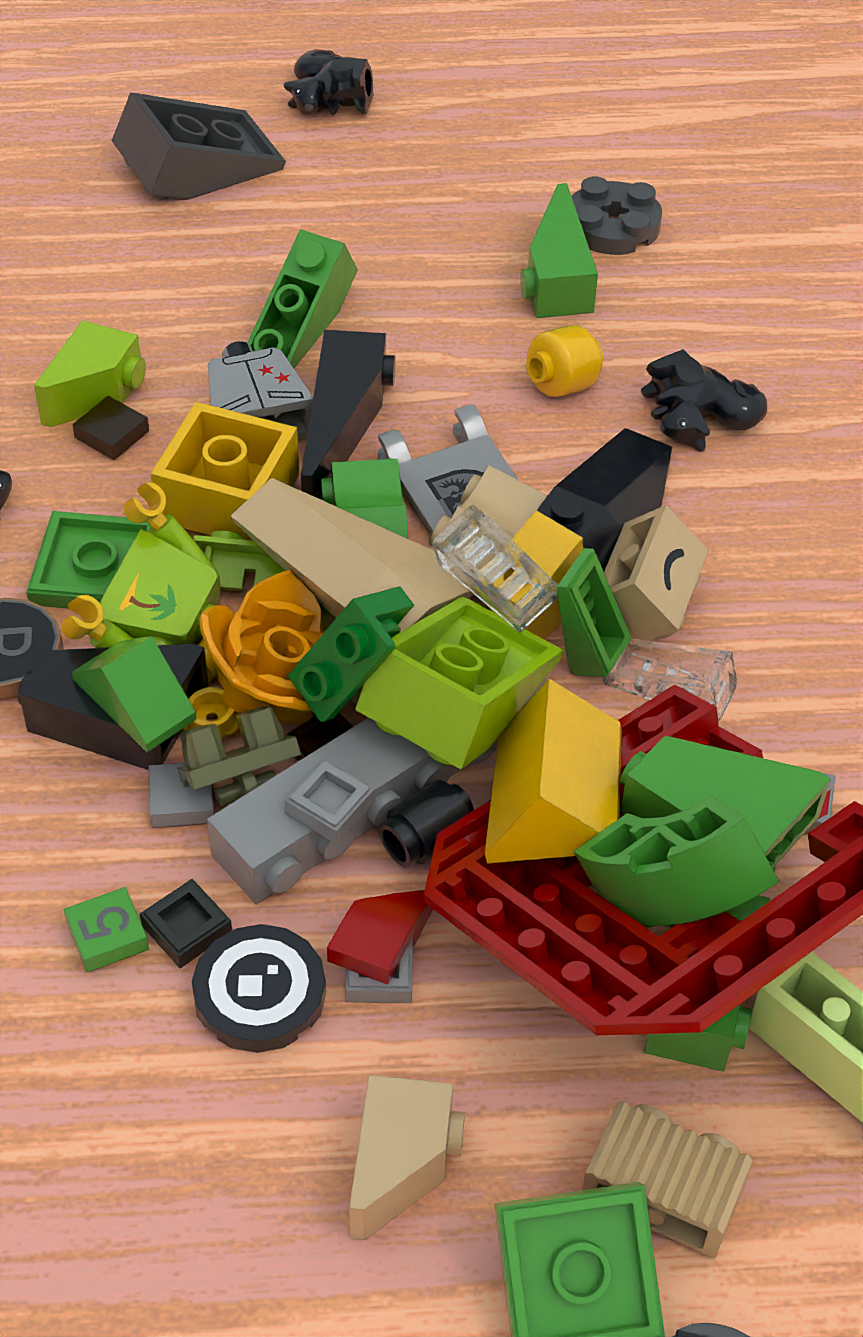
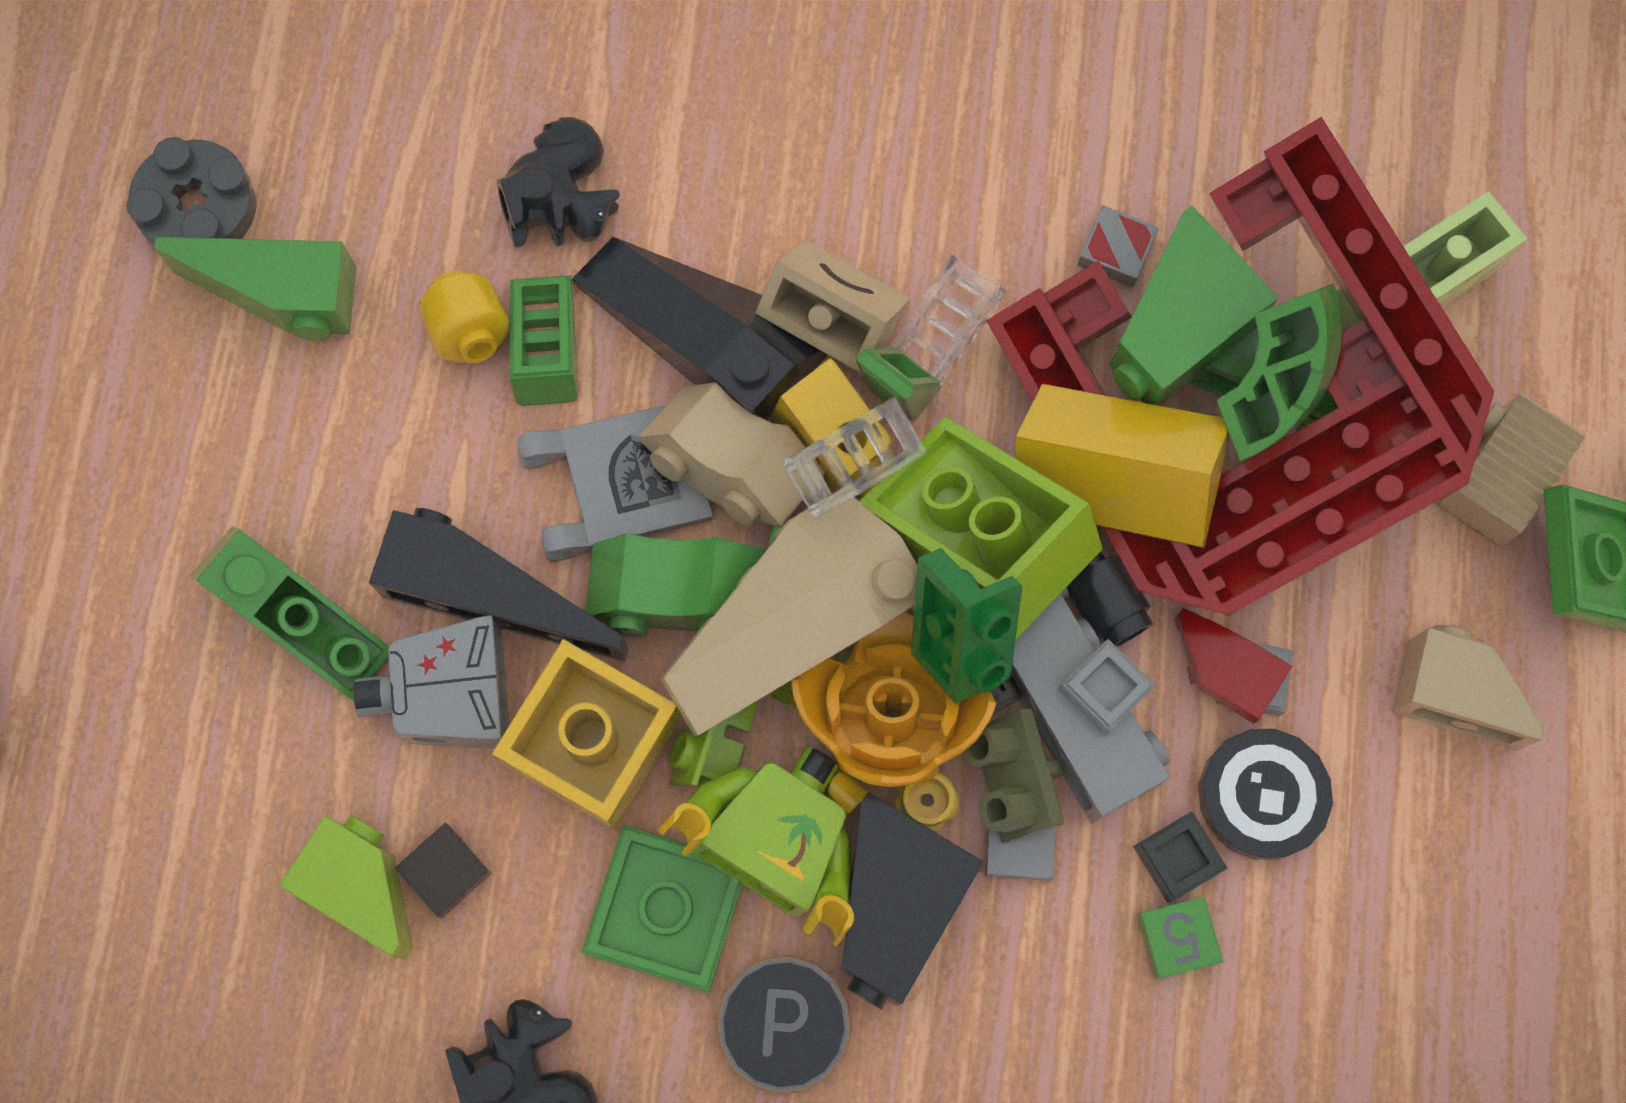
camera: 80 degrees left, 25 degrees up
bright green slope [71,636,197,752] -> none
none -> bright green slope [510,275,578,406]

